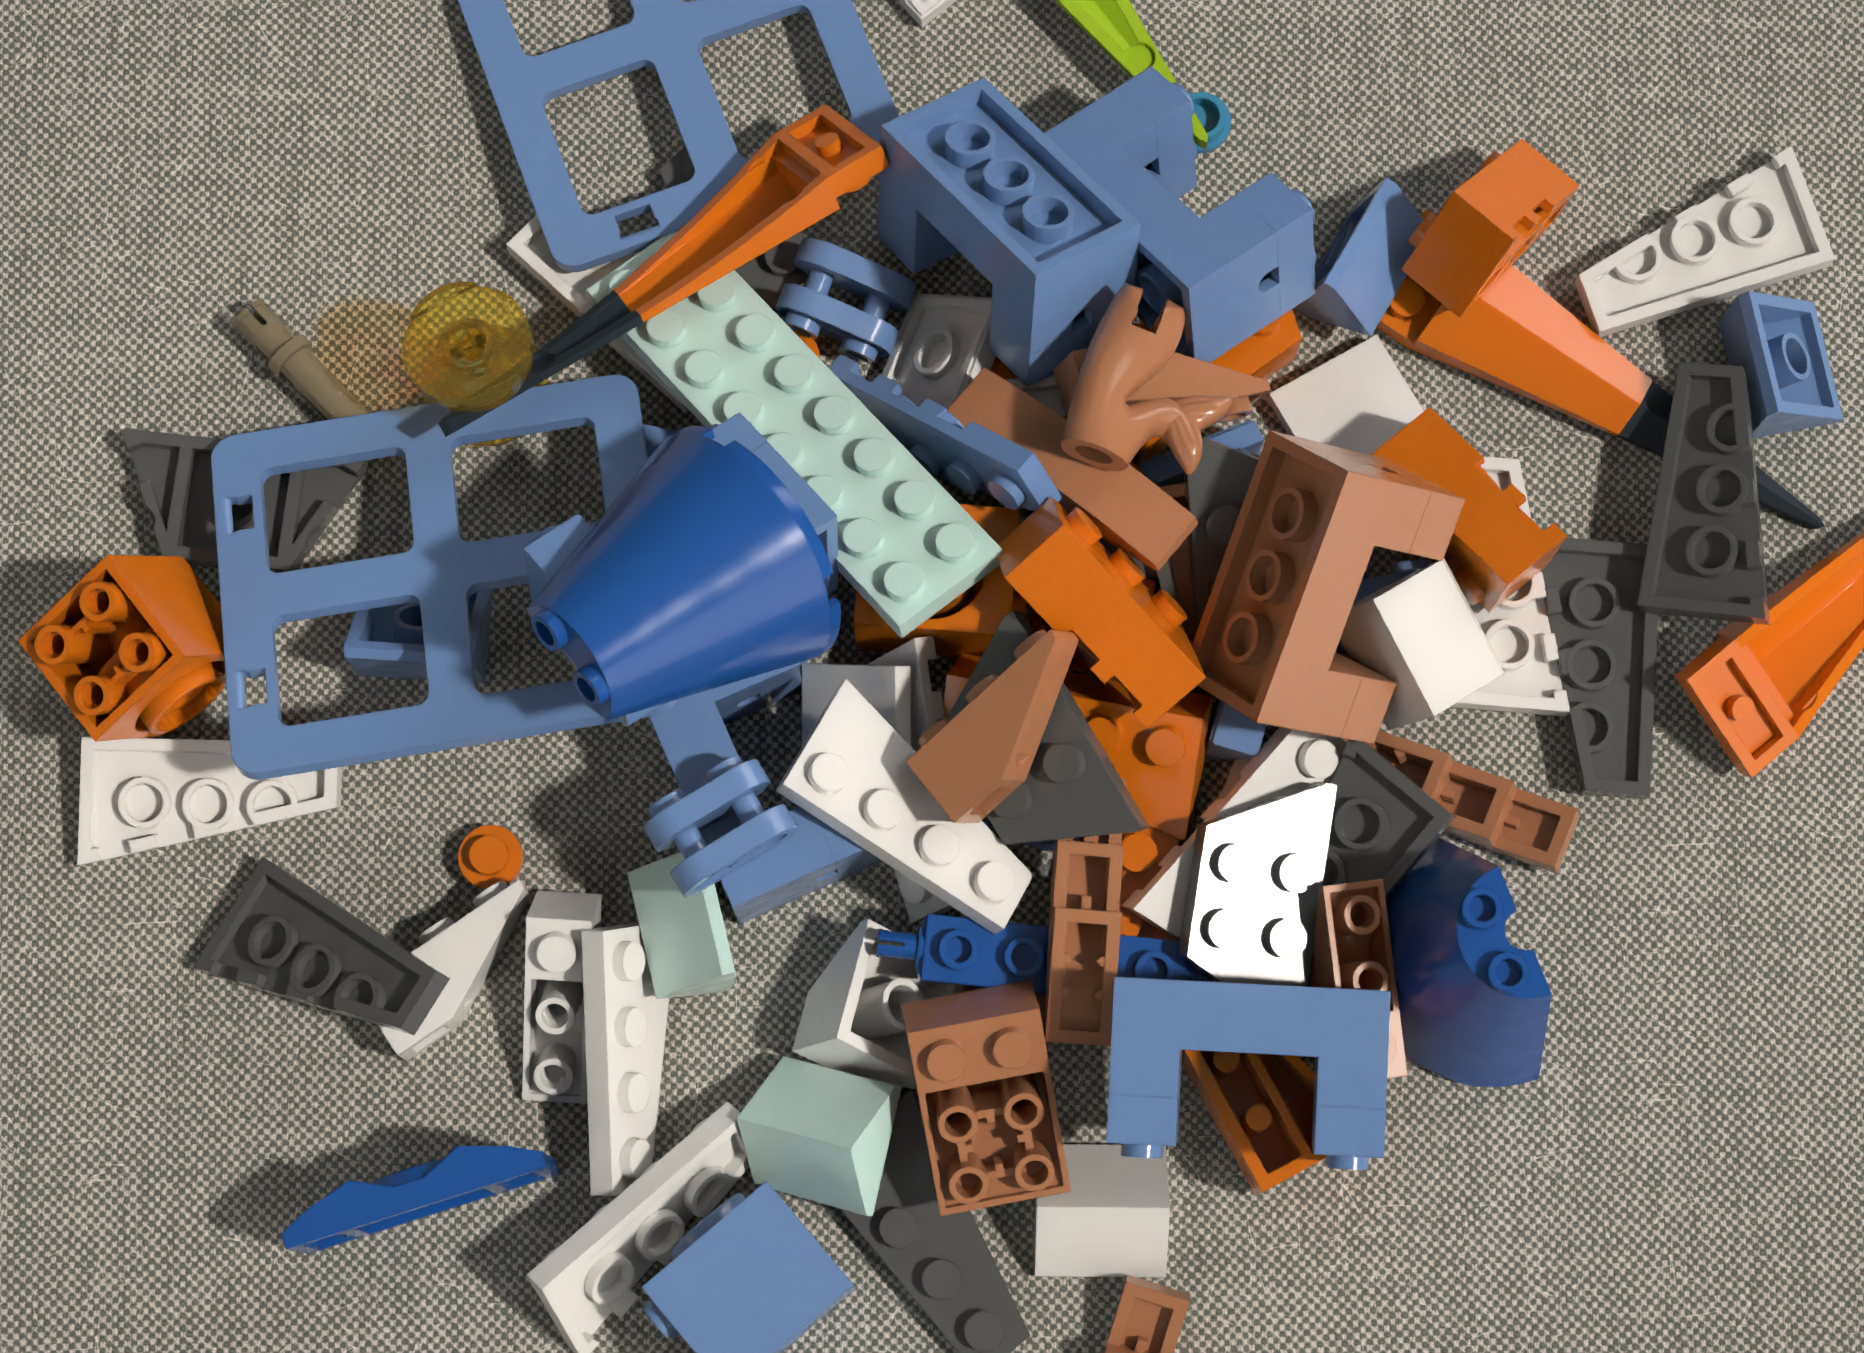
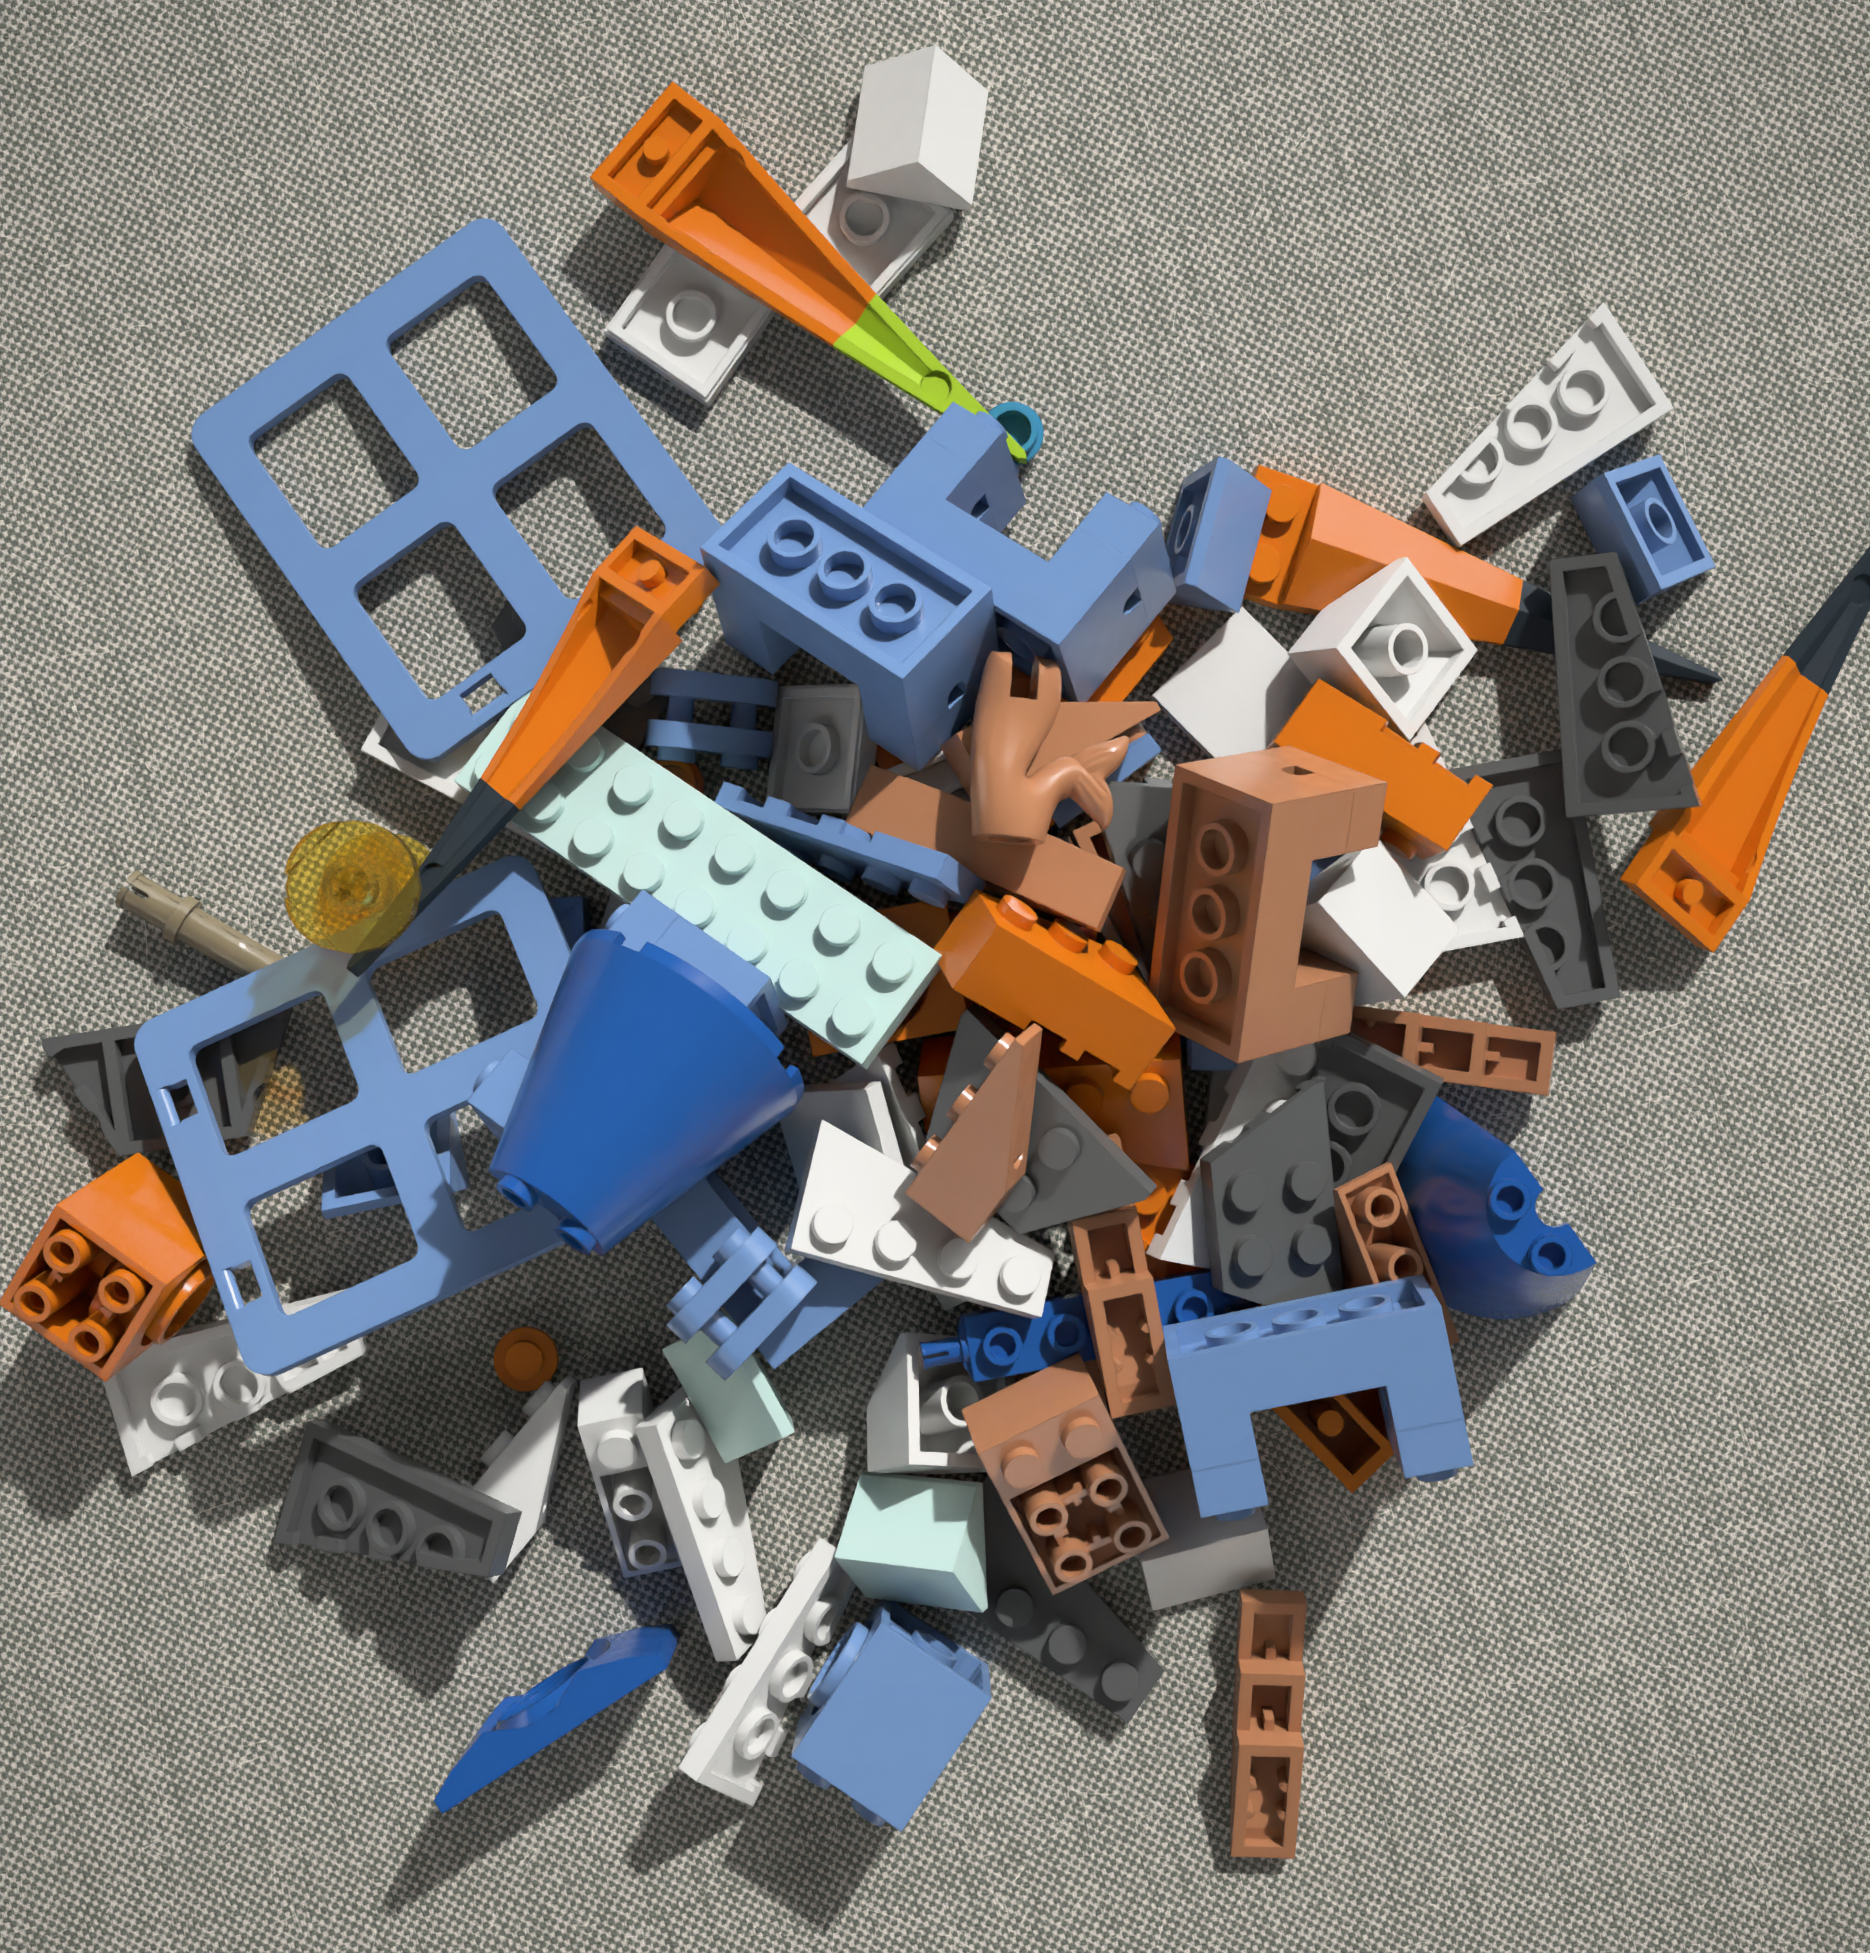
camera: 15 degrees left, 10 degrees up
orange wedge [1401,139,1580,318] -> none
none -> white slope [1287,557,1478,741]

